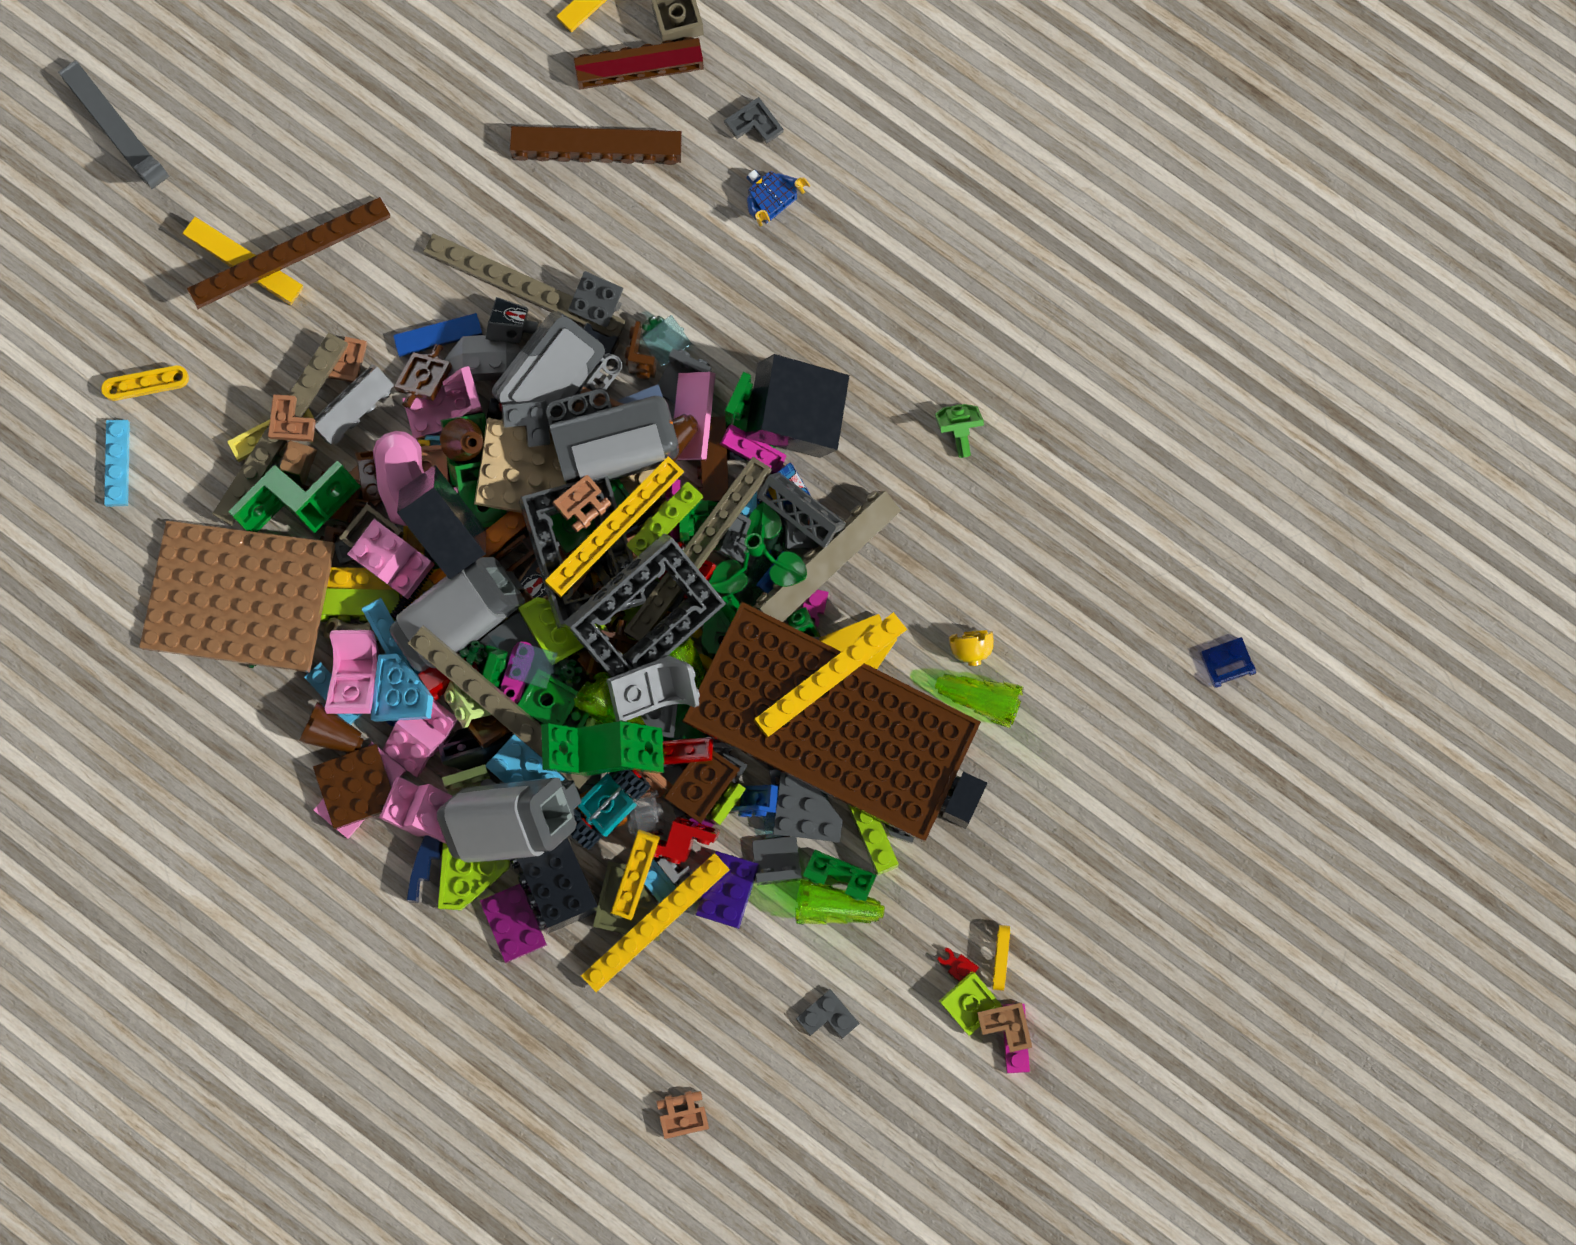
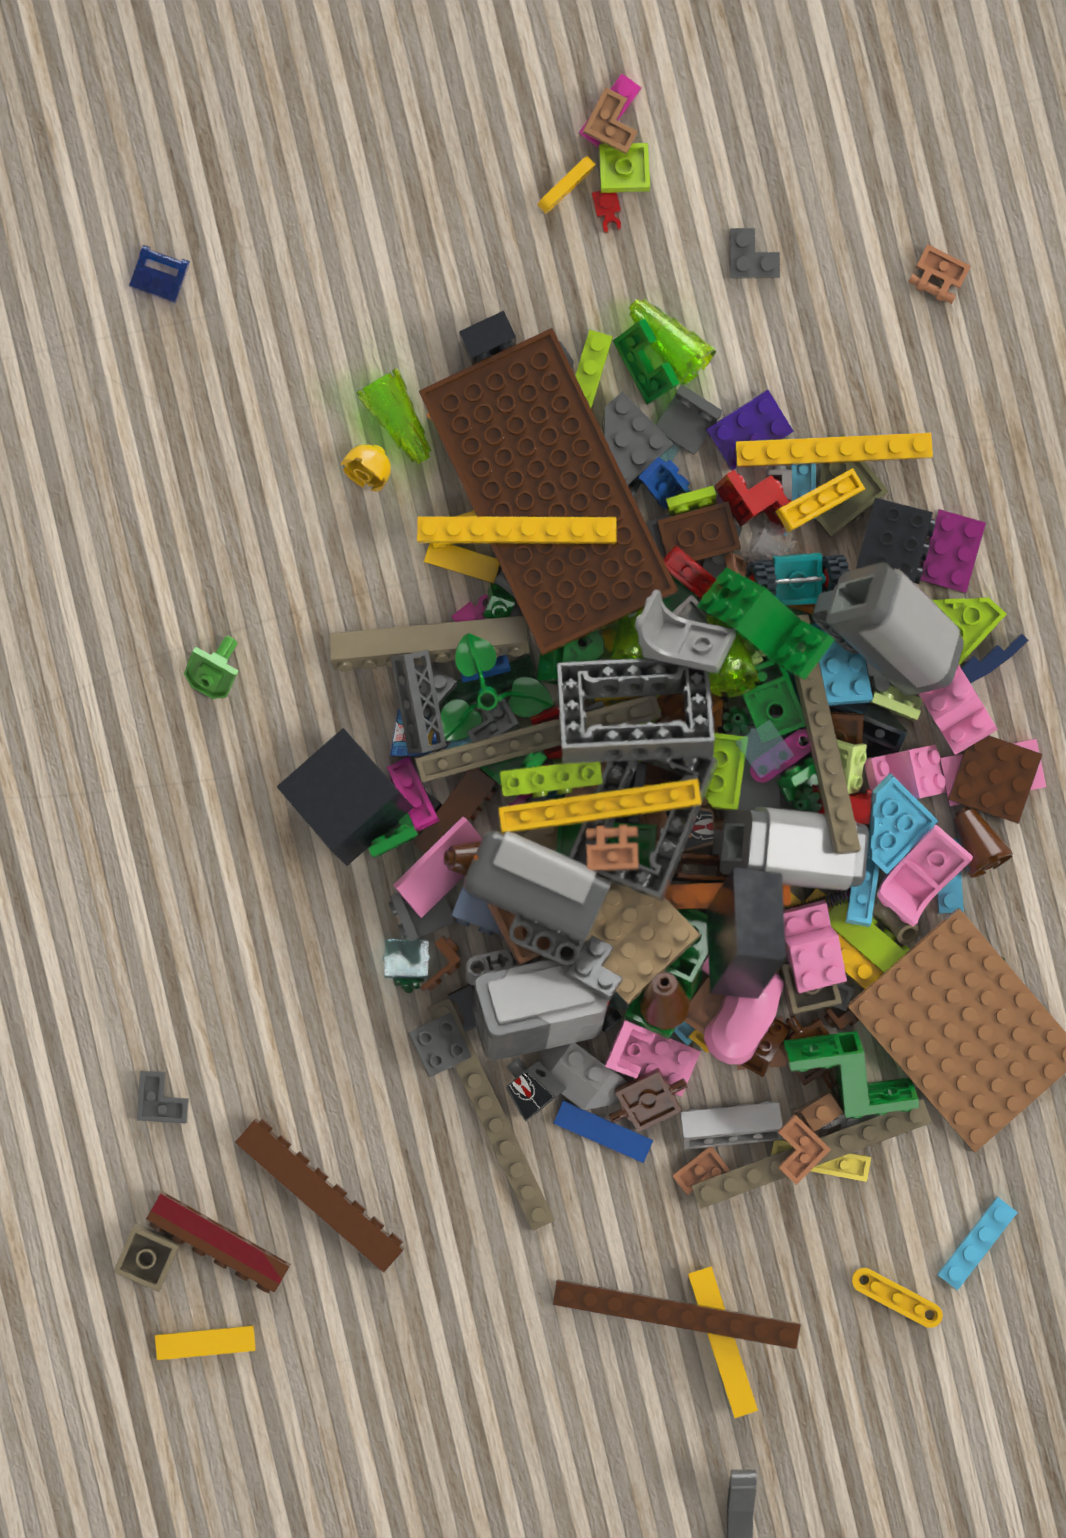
camera: 140 degrees left, 10 degrees up
blue torso [747,170,810,227] -> none

